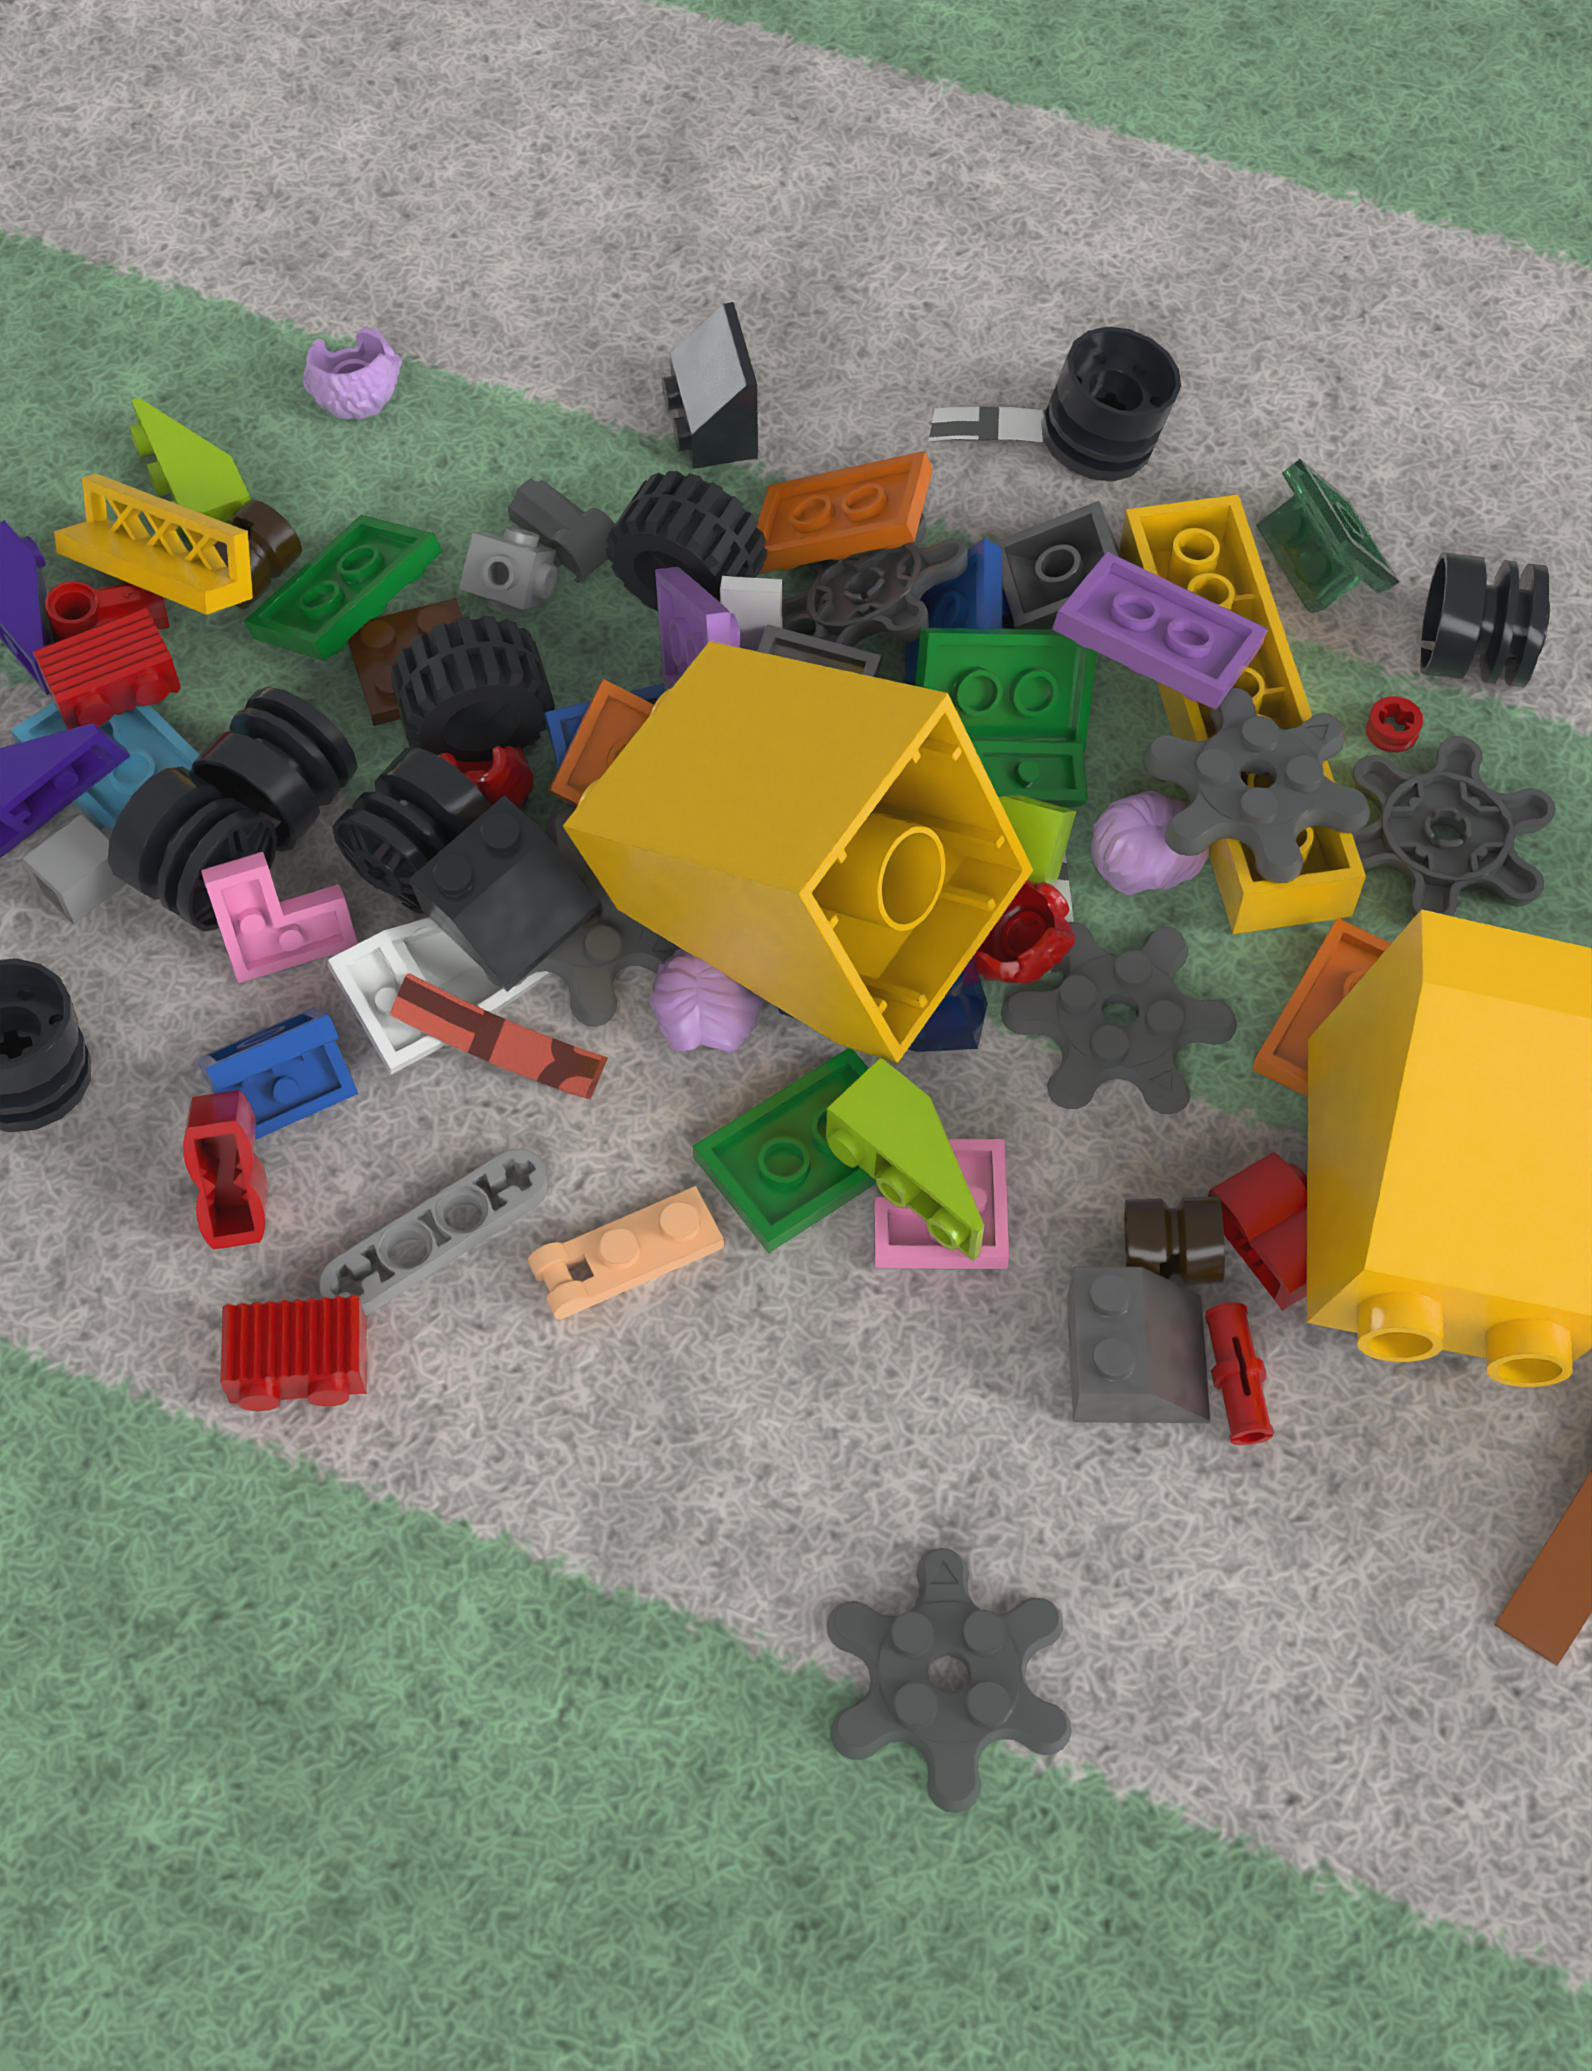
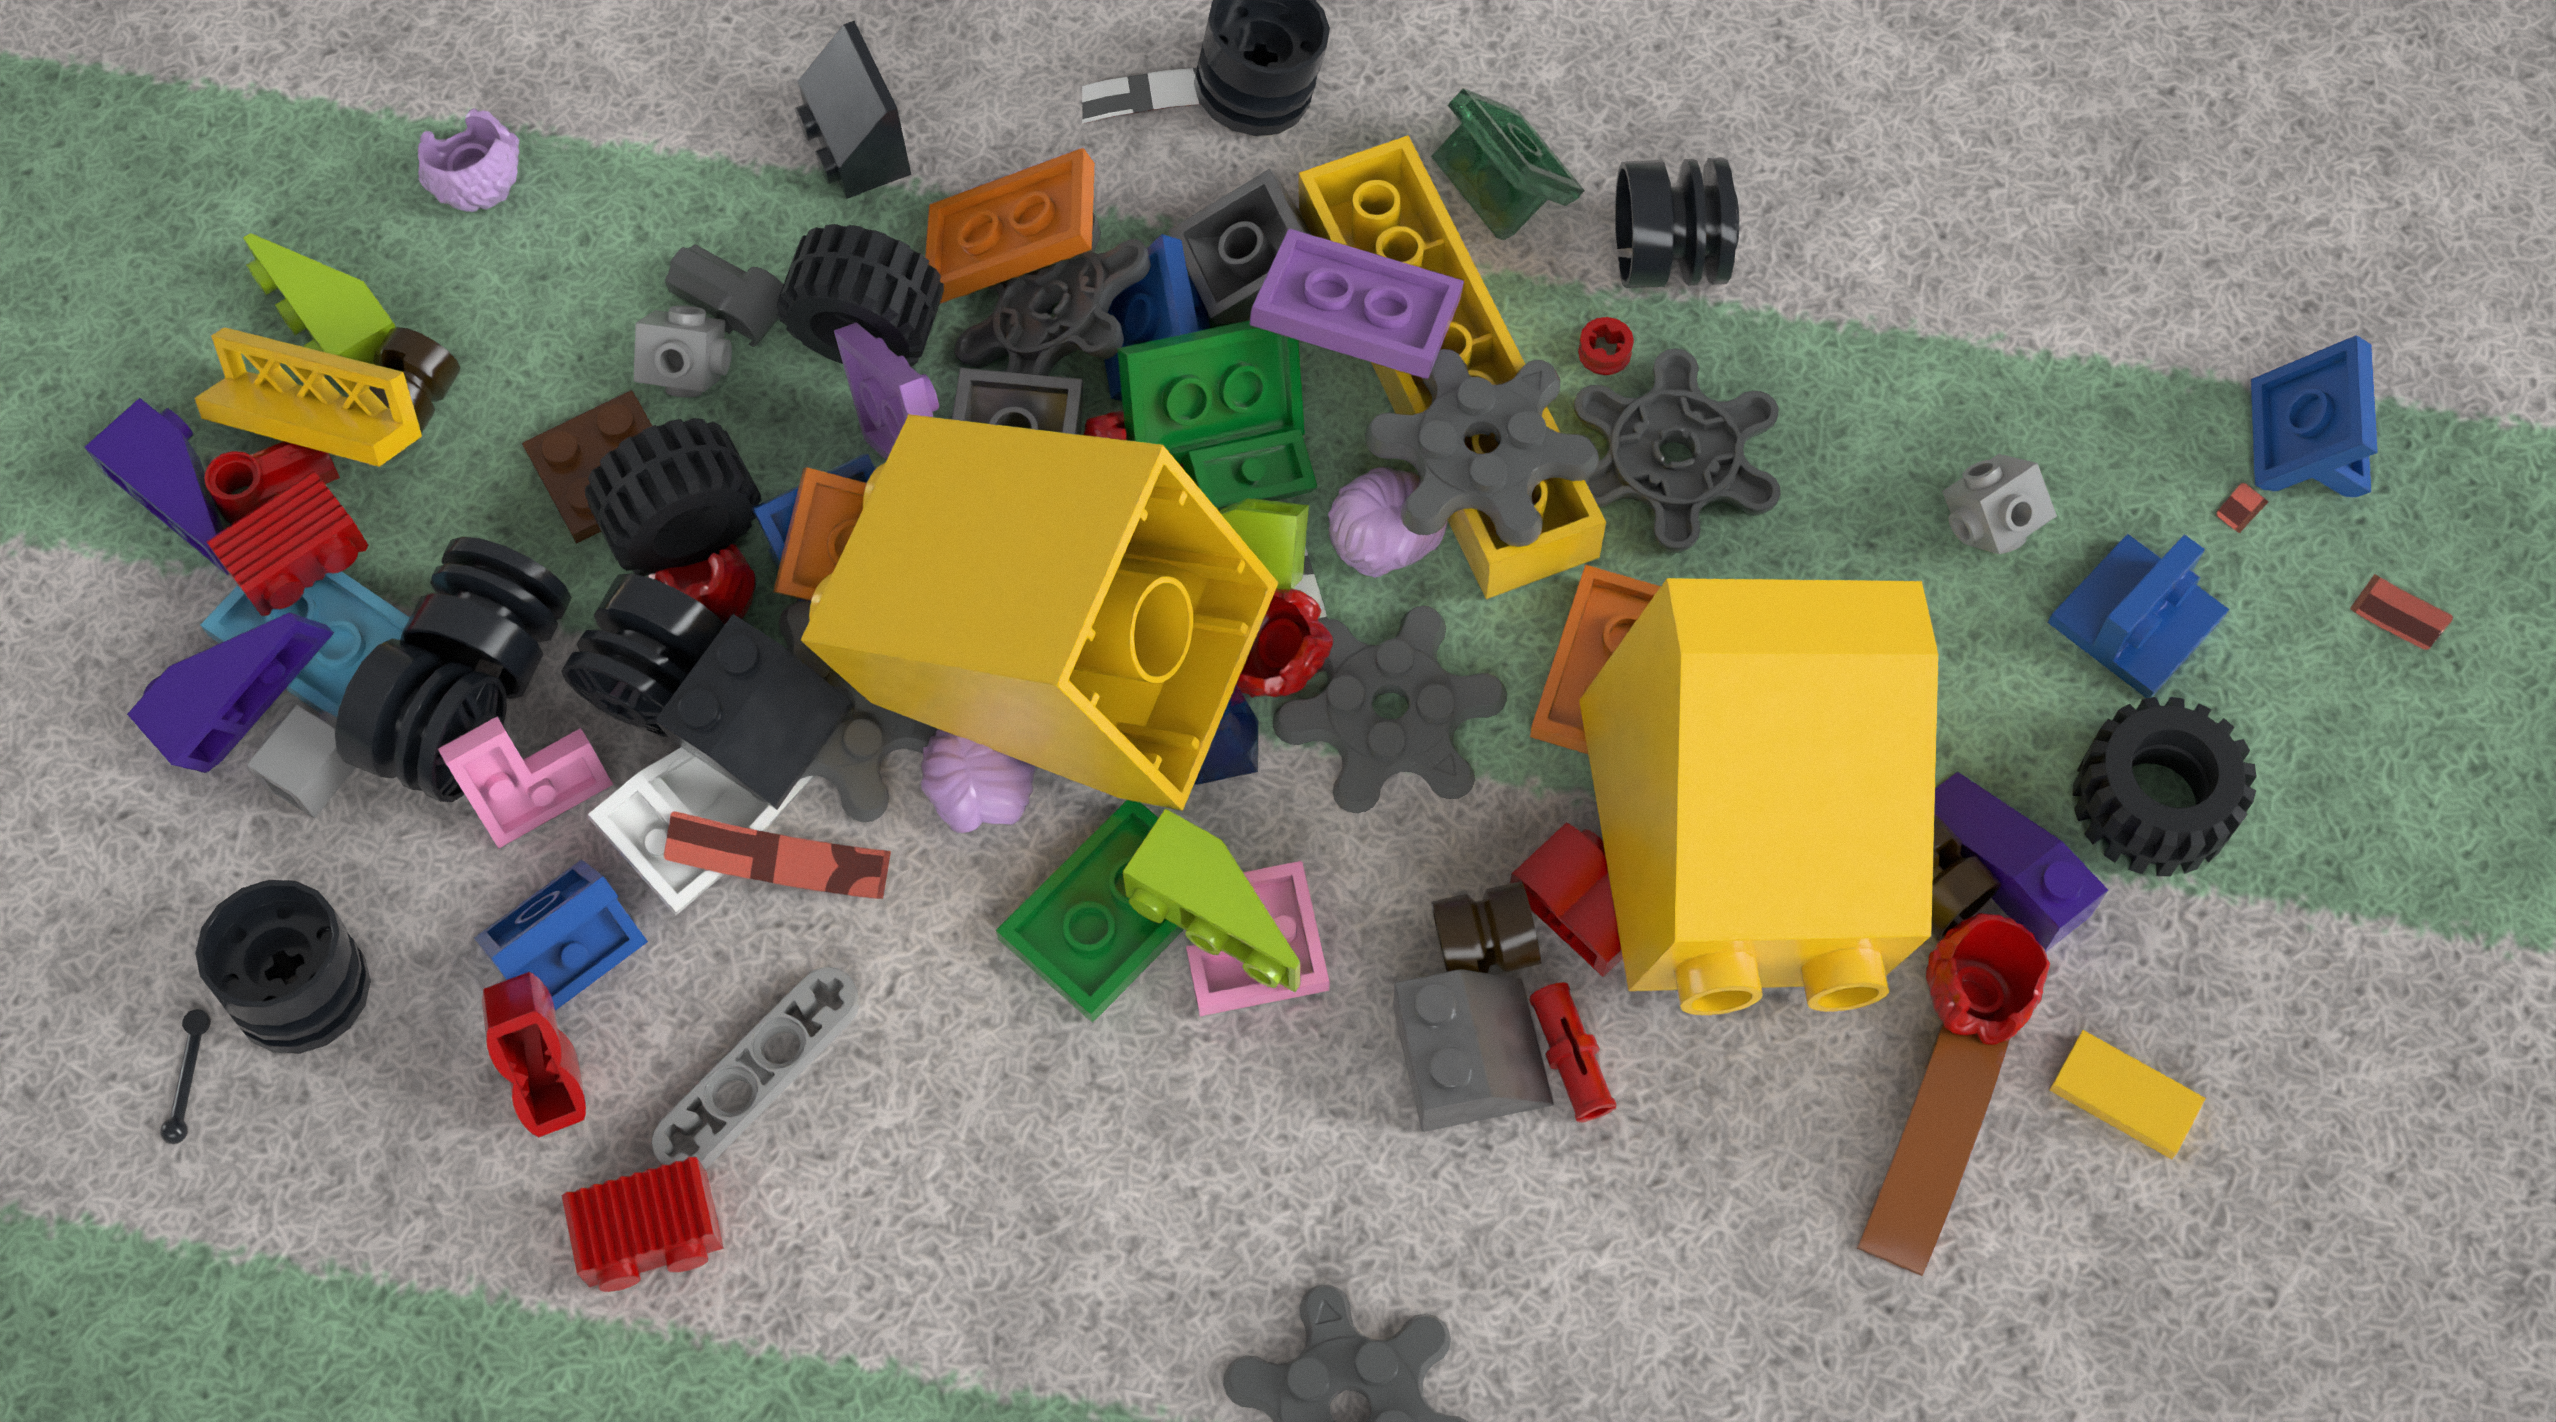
camera: 10 degrees left, 5 degrees up
green plate [243,515,443,661] -> none
light nougat plate [527,1186,724,1320] -> none
white slope [720,576,783,651] -> none

